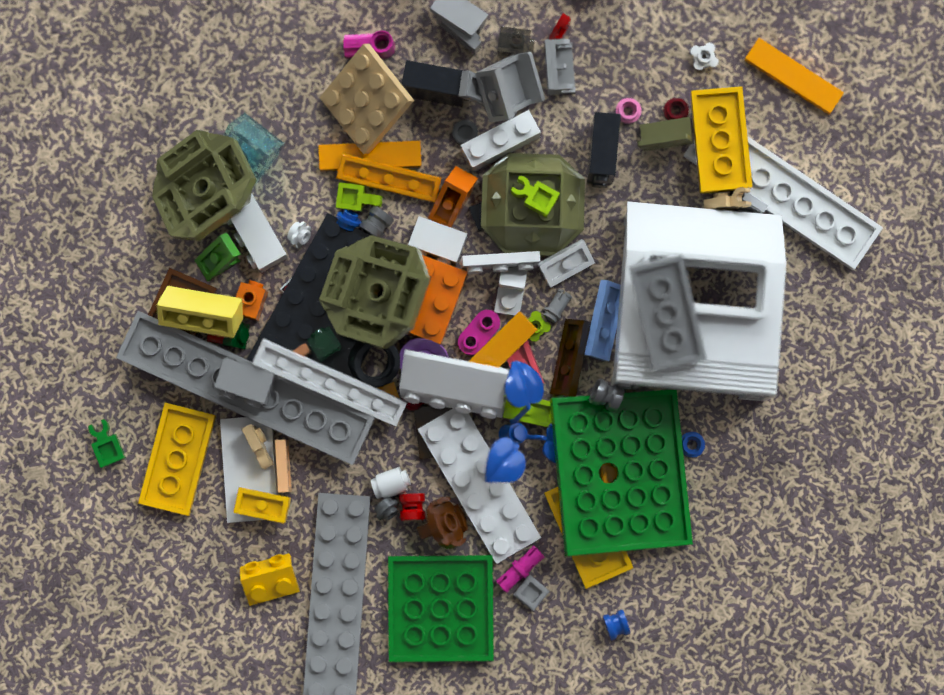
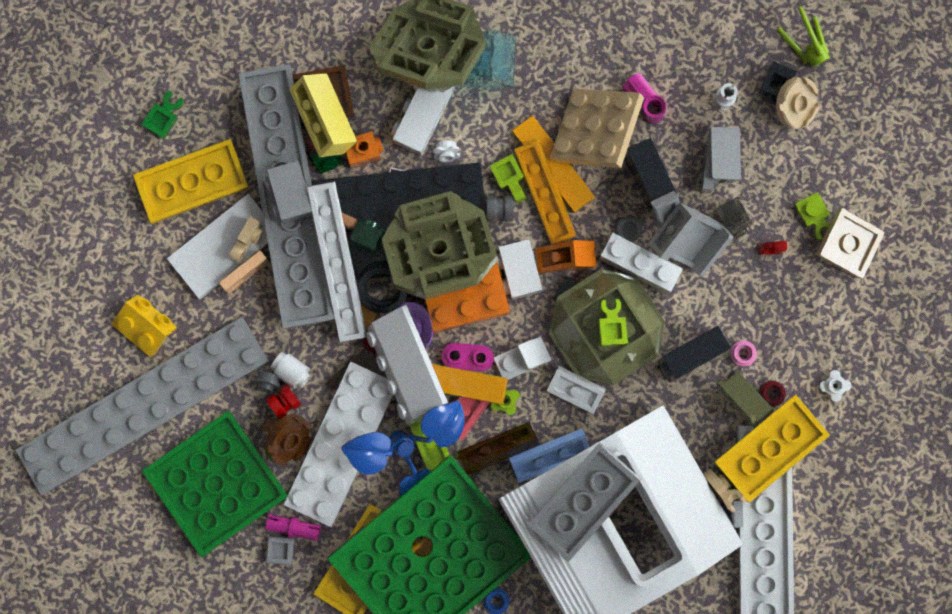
camera: 55 degrees right, 0 degrees up
bright green slope [194,233,240,281] -> none
yellow plate [233,487,291,523] -> none
blue plate [336,209,361,231] -> none
white plate [459,251,540,274] -> none
light grey pin [543,289,572,323] -> none
light grey hinge [544,39,576,95] -> none
flat silver wheel [589,379,624,412] -> none
light orange tile [744,38,844,115] -> none

